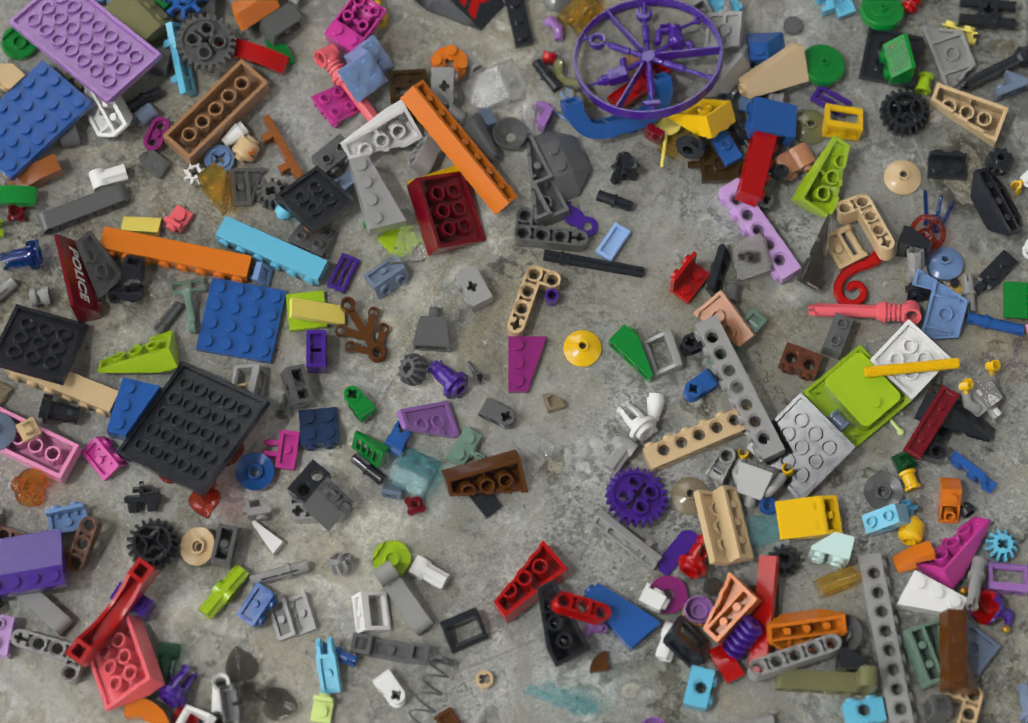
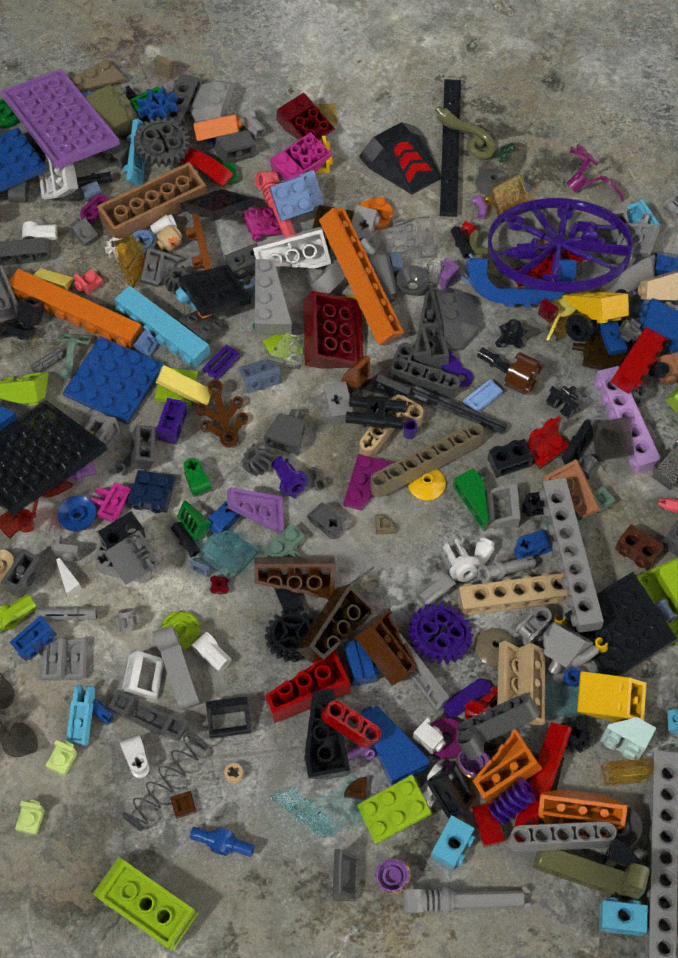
camera: 15 degrees right, 10 degrees down
none -> black plate [180,189,255,221]
none -> black gear [265,608,314,663]
none -> dark brown wedge [296,584,377,663]
none -> dark orange slope [341,355,371,394]
none -> blue brick [344,640,380,687]
none -> black pin [345,395,407,430]
none -> reddish brown wedge [355,608,417,686]
none -> lime plate [357,775,433,845]
none -> black wing [361,374,411,398]
none -> dark tan beam [371,423,484,497]
none -> dark grey beam [457,693,540,760]
none -> light grey pin [478,555,536,583]
none -> black brick [488,439,533,478]
none -> reddish brown brick [504,352,544,395]
none -> black hips [546,386,581,419]
none -> dark grey gear [619,318,642,342]

